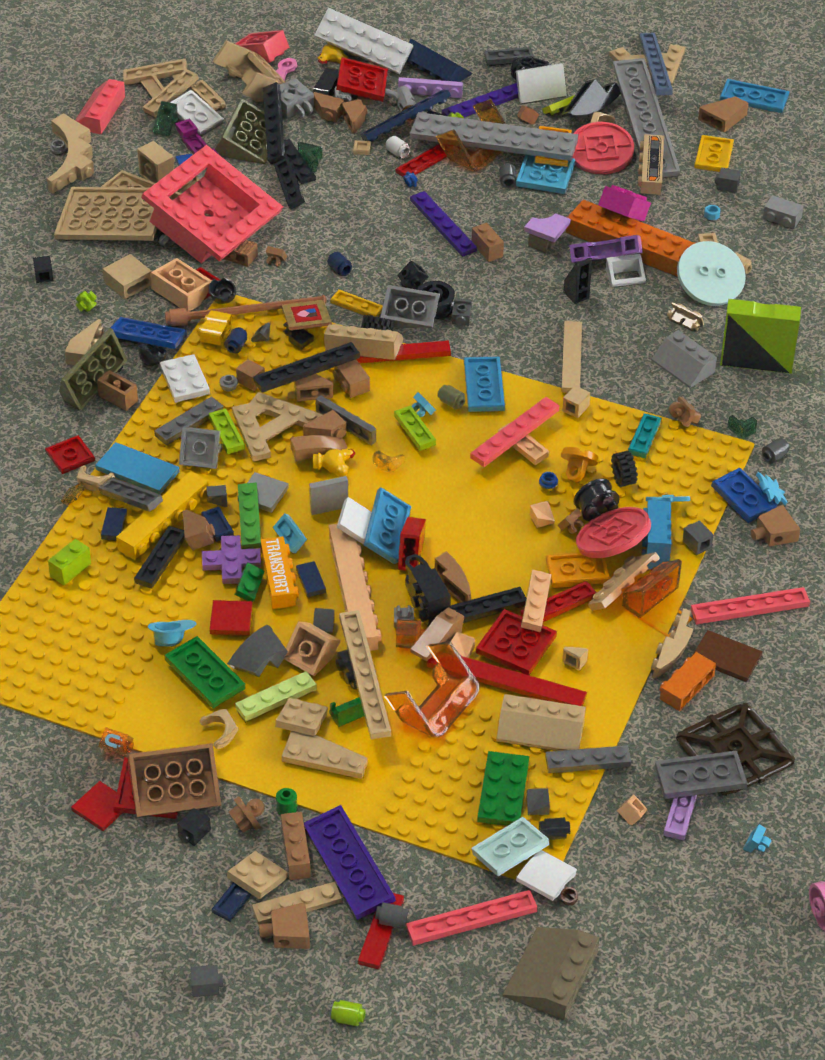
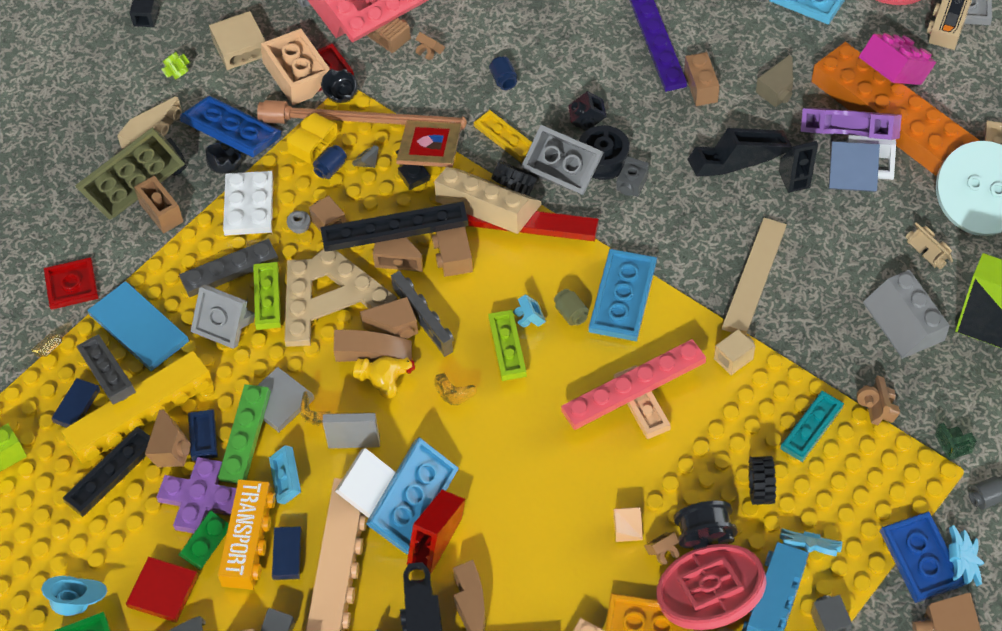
camera: 20 degrees right, 10 degrees up
tan helmet [77,465,115,491] -> none
dark grey slope [207,485,227,507] -> none
lavender tile [524,213,571,242] -> none
blue plate [539,472,558,489] -> none
light orange tile [561,447,598,482] -> none
none -> clear yellow hair [300,391,334,426]
none -> black slope [687,128,792,177]
none -> sand blue tile [829,141,880,192]

